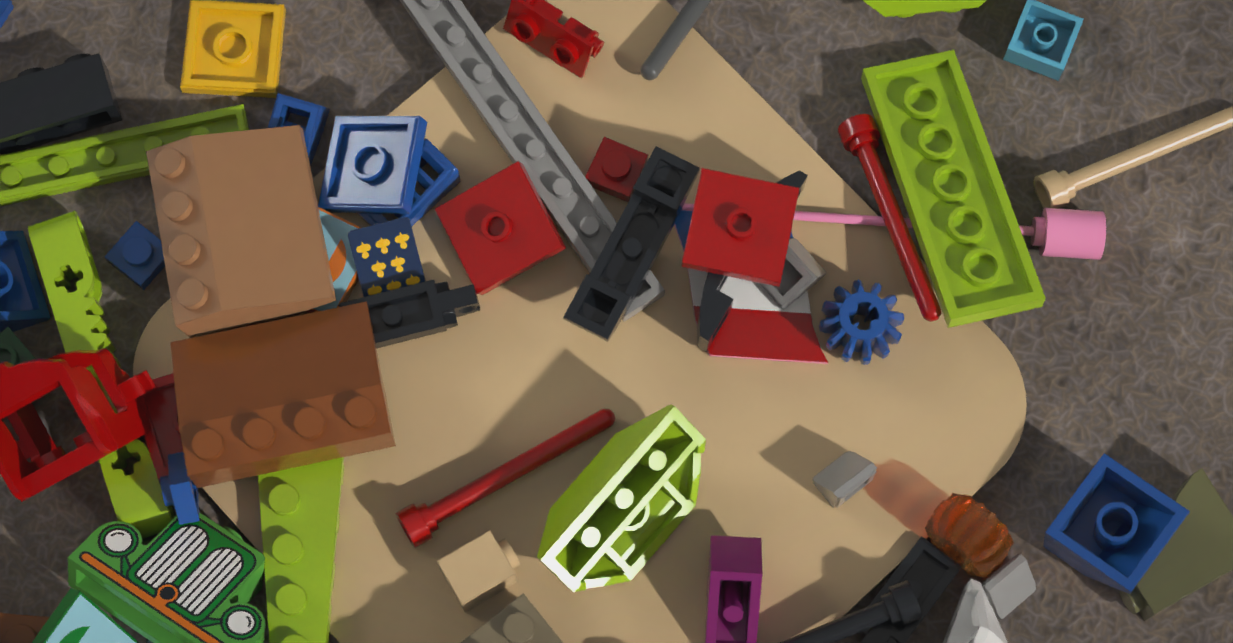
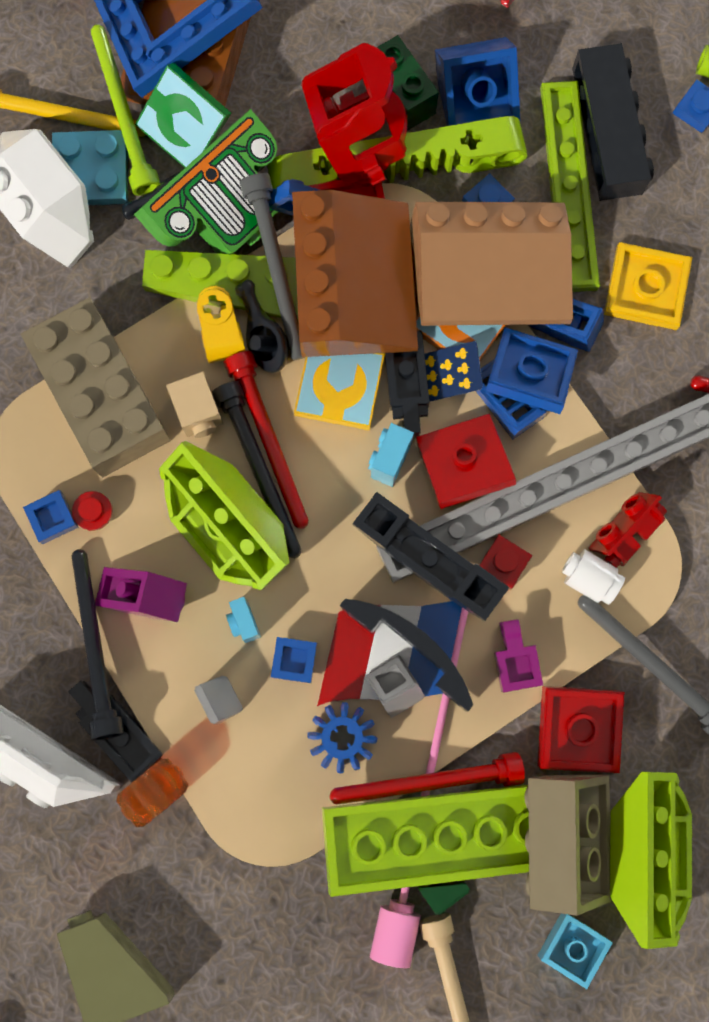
camera: 100 degrees right, 5 degrees up
red plate [681,168,800,287] -> none
light grey slope [982,554,1036,619] -> none
blue slope [1043,453,1190,594] -> none
none -> yellow piece [197,285,246,364]
none -> black piece [212,381,302,559]
none -> medium azure plate [226,597,261,643]
none -> black piece [235,279,289,373]
none -> dark grey piece [240,173,305,360]
none -> blue plate [271,637,317,684]
none -> tile [294,353,385,431]
none -> medium azure piece [368,423,414,487]
none -> dark green slope [417,880,470,915]
none -> magenta plate [494,619,543,693]
none -> dark tan slope [525,775,612,916]
none -> red tile [537,686,625,773]
none -> white brick [562,549,625,605]

